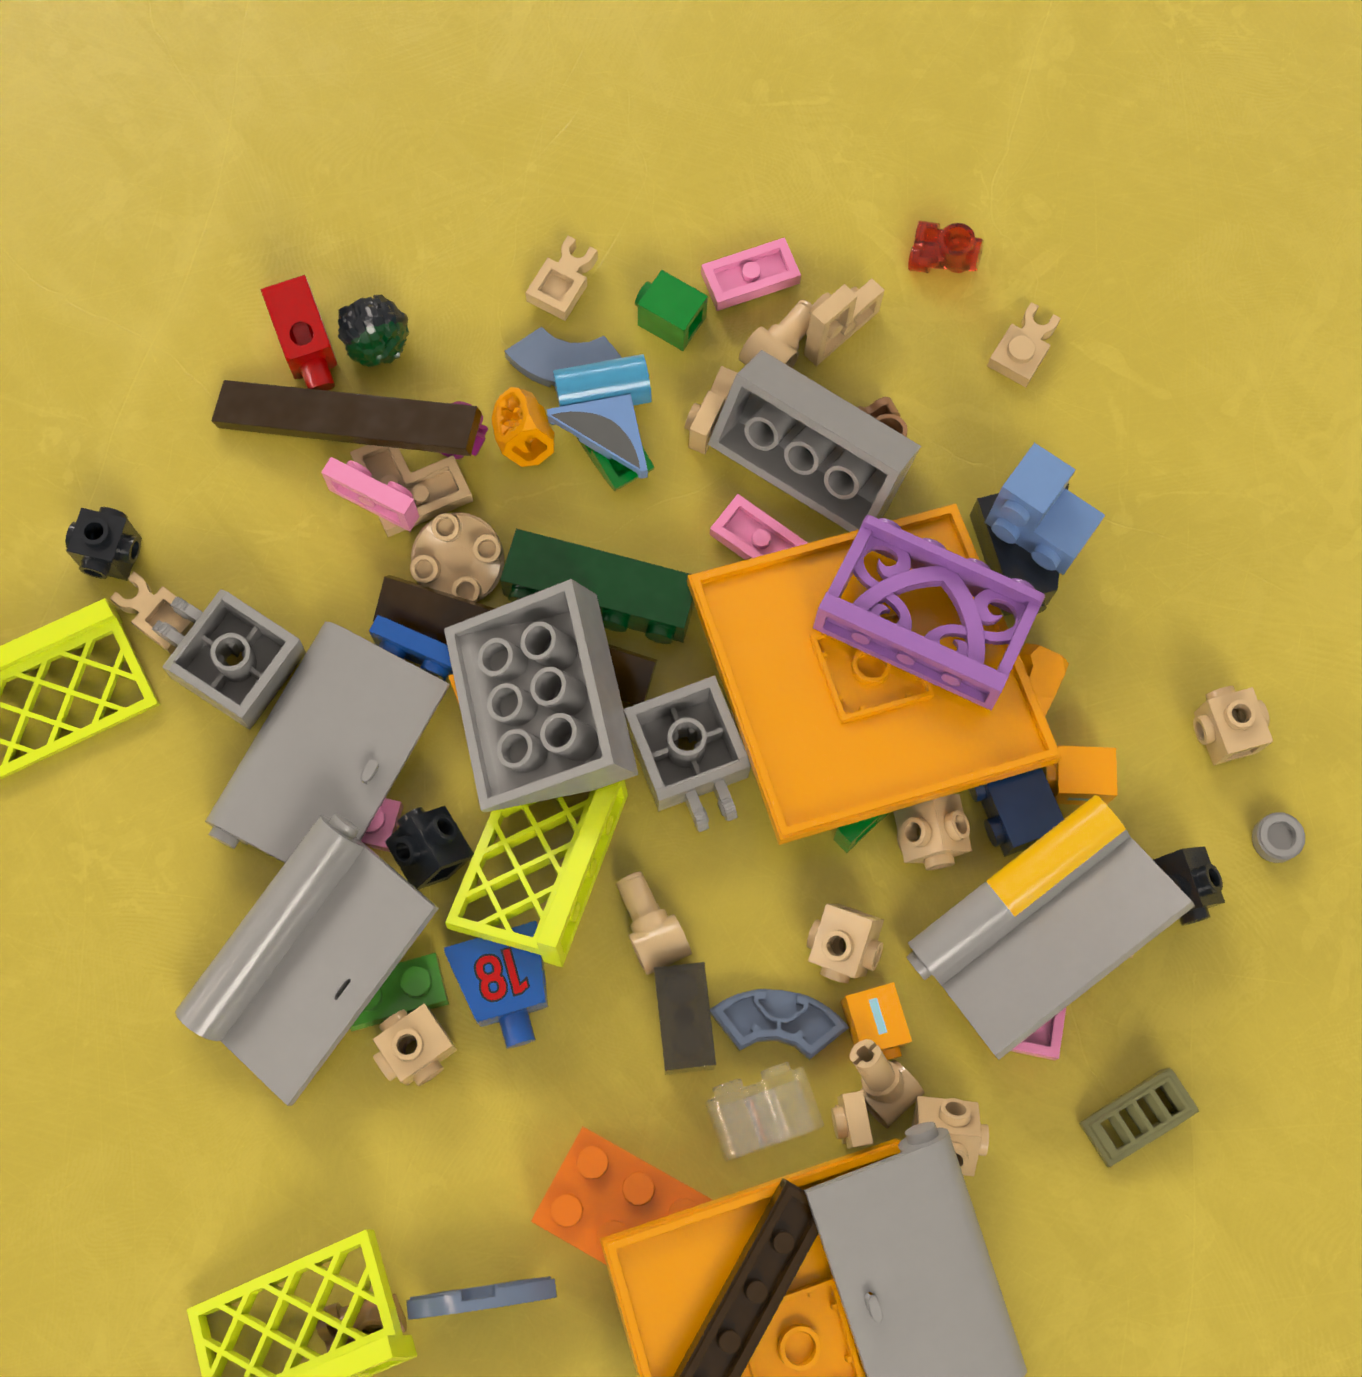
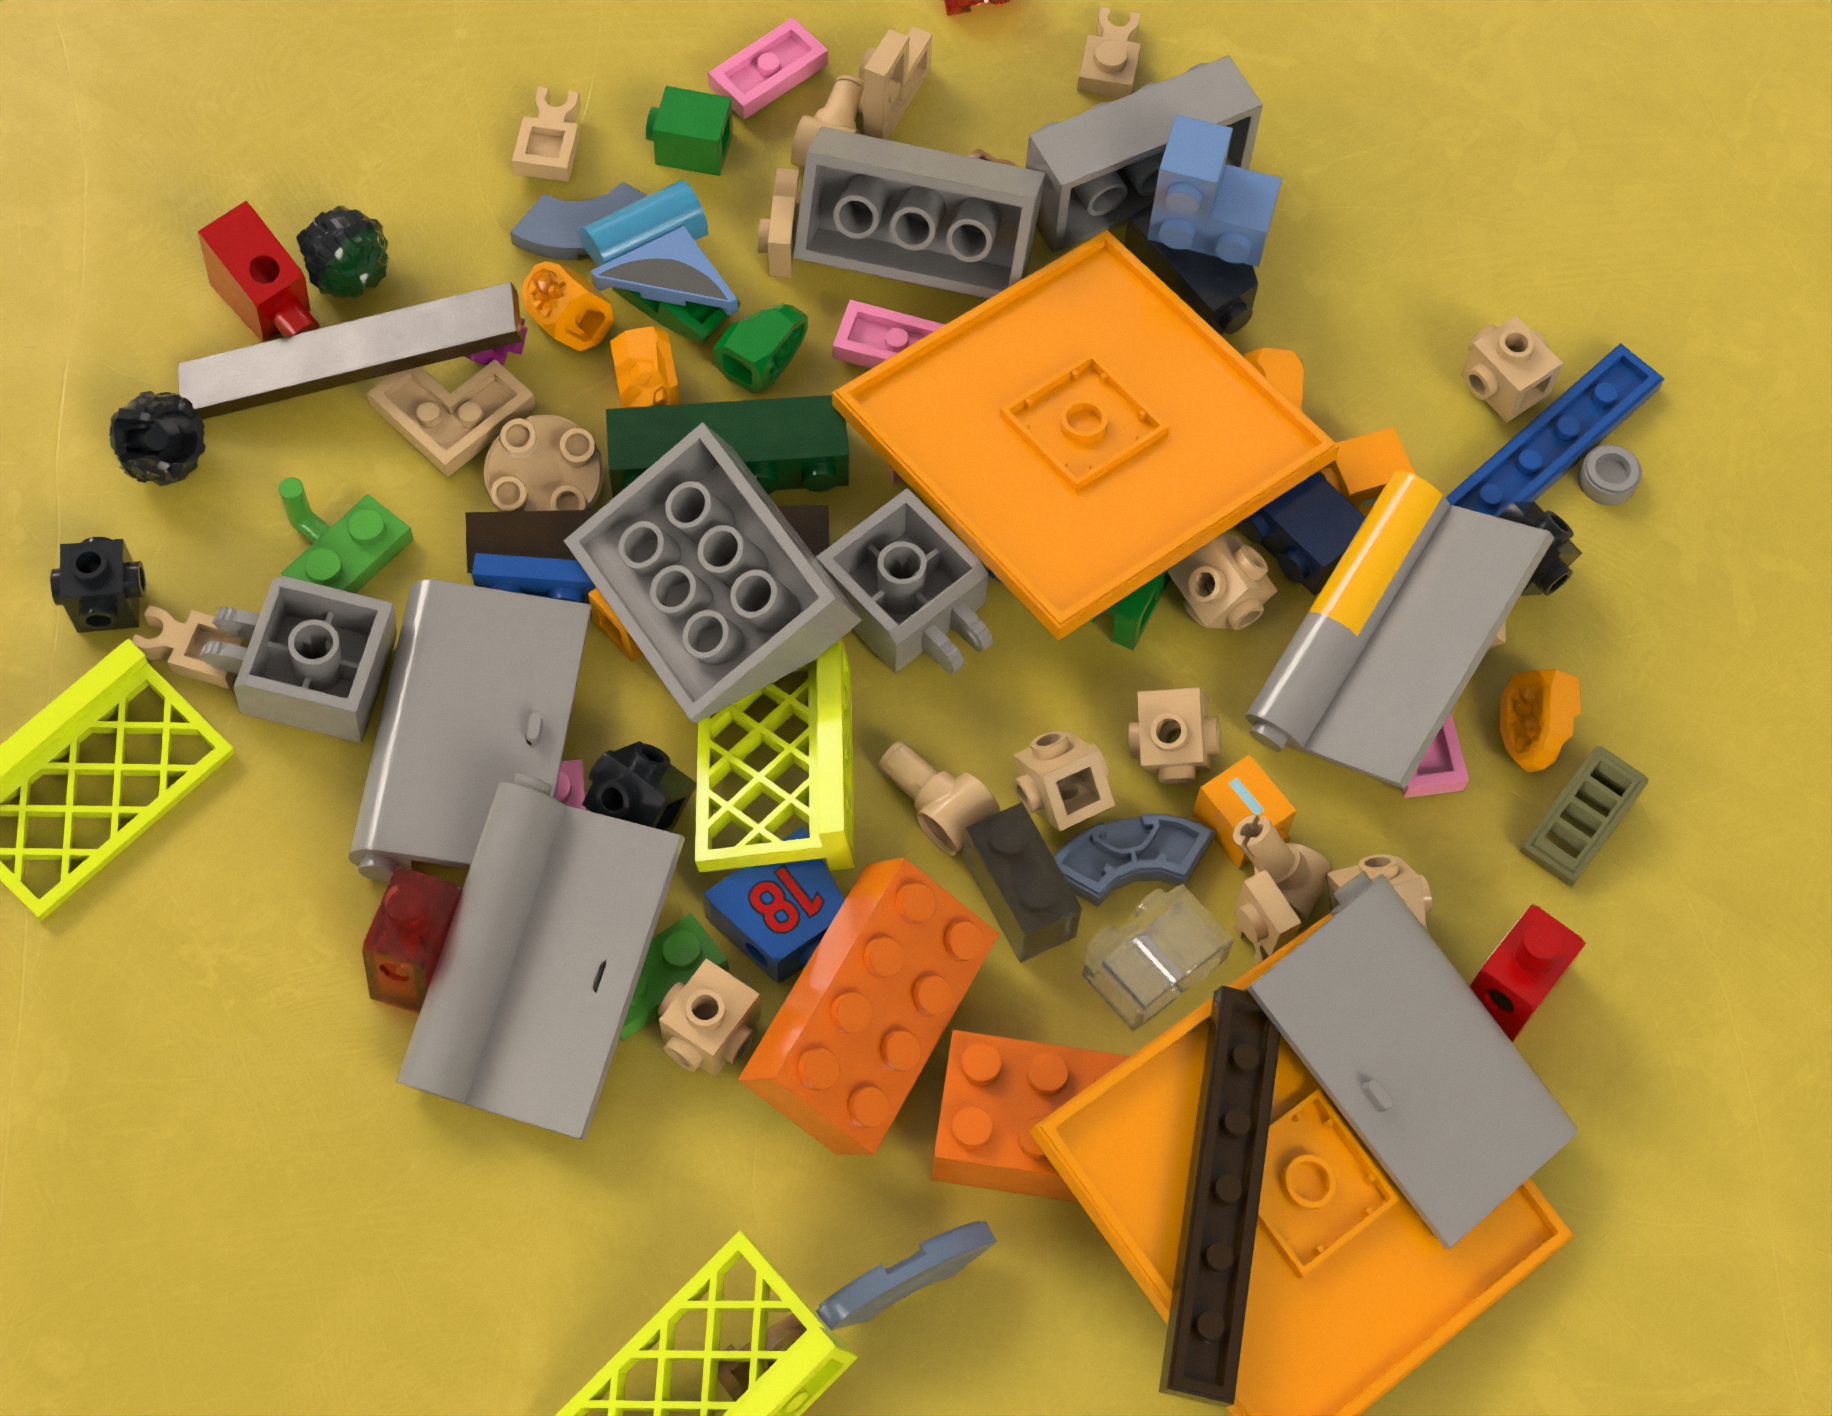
camera: 20 degrees left, 10 degrees down
bright pink plate [321,457,419,532] -> none
medium lavender fence [813,515,1045,711] -> none
none -> black piece [109,391,206,486]
none -> bright green plate [278,477,414,594]
none -> clear red torso [362,867,462,1014]
none -> light orange rock [610,326,680,408]
none -> green rock [712,303,808,393]
none -> orange brick [737,857,999,1155]
none -> tan brick [1013,730,1115,831]
none -> light grey brick [1026,55,1263,254]
none -> blue tile [1445,343,1665,517]
none -> red torso [1470,904,1586,1043]
none -> light orange rock [1500,669,1581,773]

